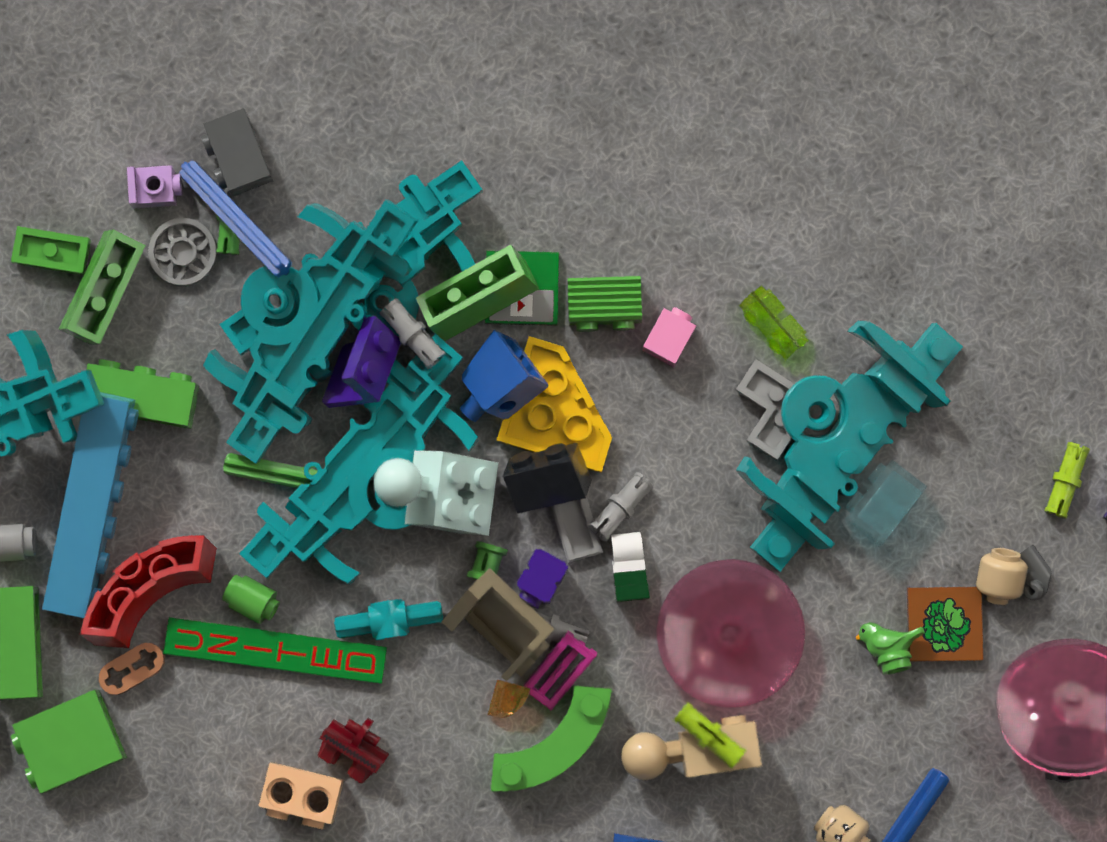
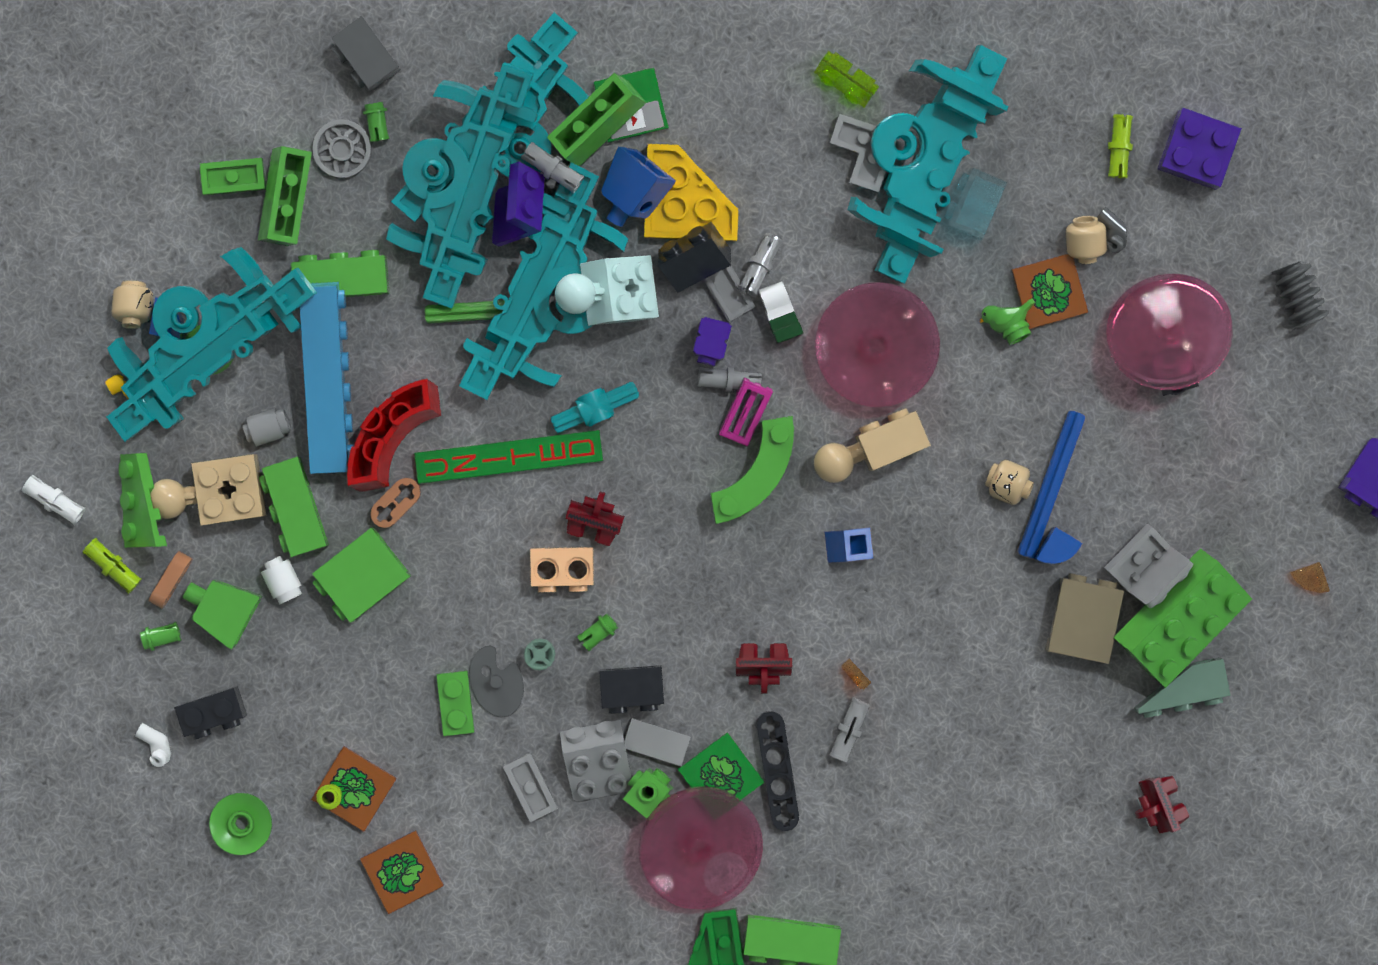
camera: 15 degrees left, 5 degrees up
lavender brick [127,165,183,209] -> none
axle [179,160,292,278] -> none
bright green brick [222,574,280,624] -> none
dark tan panel [442,568,554,682] -> none
bright green bush [467,541,508,580] -> none
clear orange tile [488,679,531,718] -> none
bright green brick [568,276,642,332] -> none
bright pink brick [642,307,696,367] -> none
lime pin [673,702,747,769] -> none

